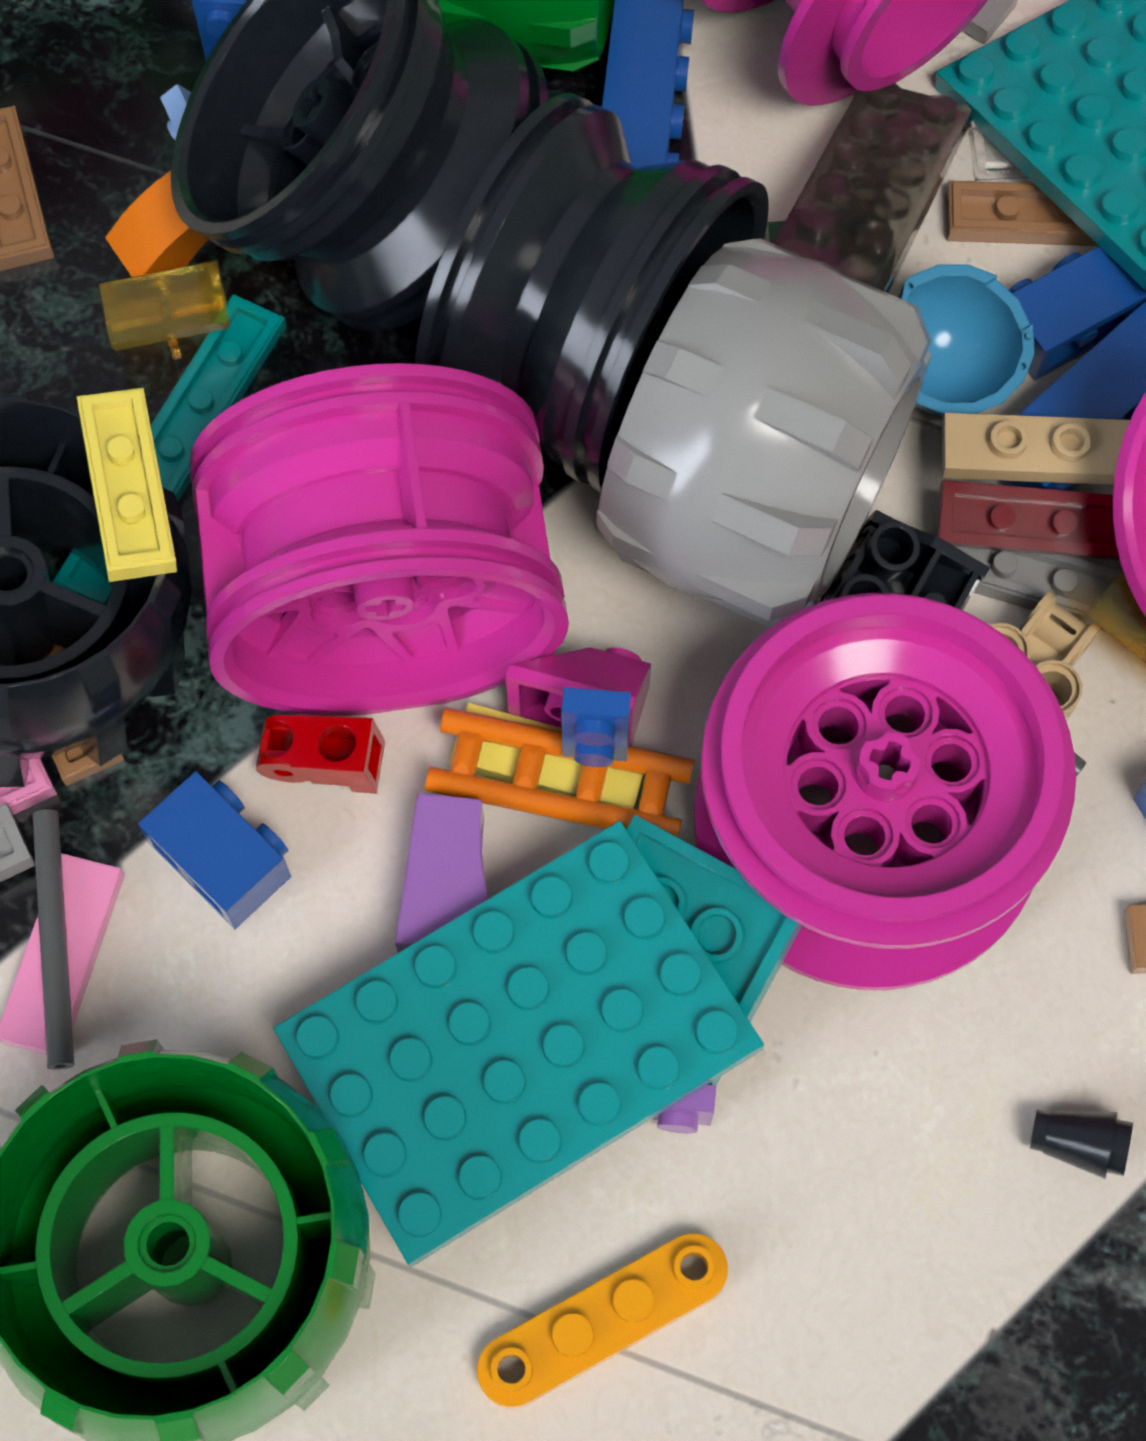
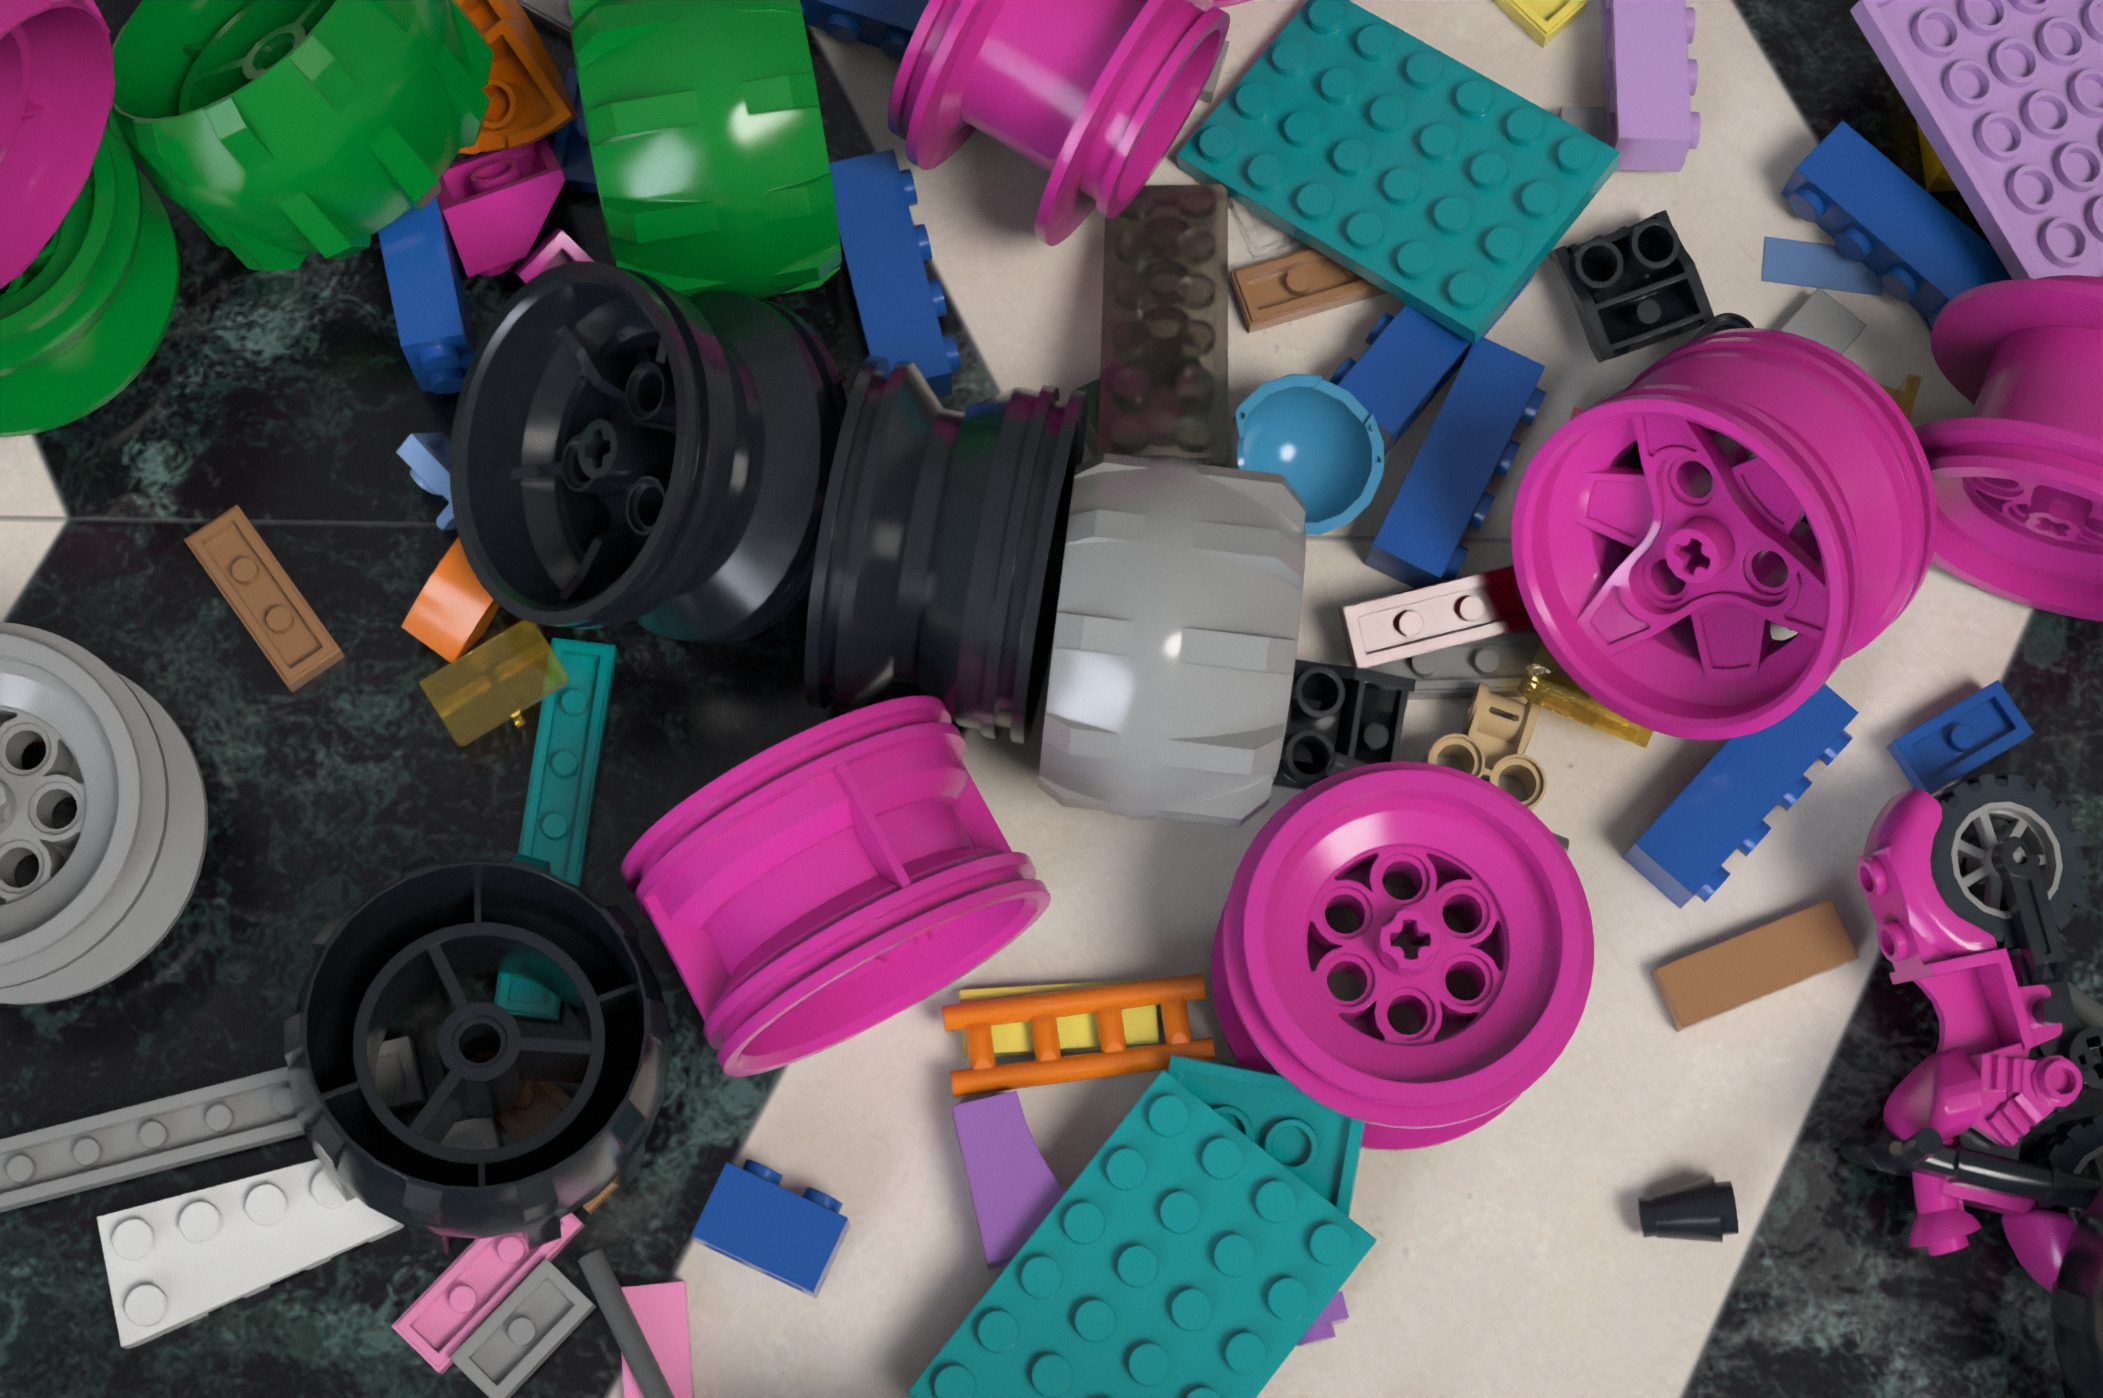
camera: 25 degrees left, 5 degrees up
light yellow tile [77,388,177,582] -> none
red leg [256,715,385,794] -> none
dark pink slope [506,647,651,746] -> none
blue plate [561,687,631,767] -> none
tan plate [942,413,1130,485] -> none

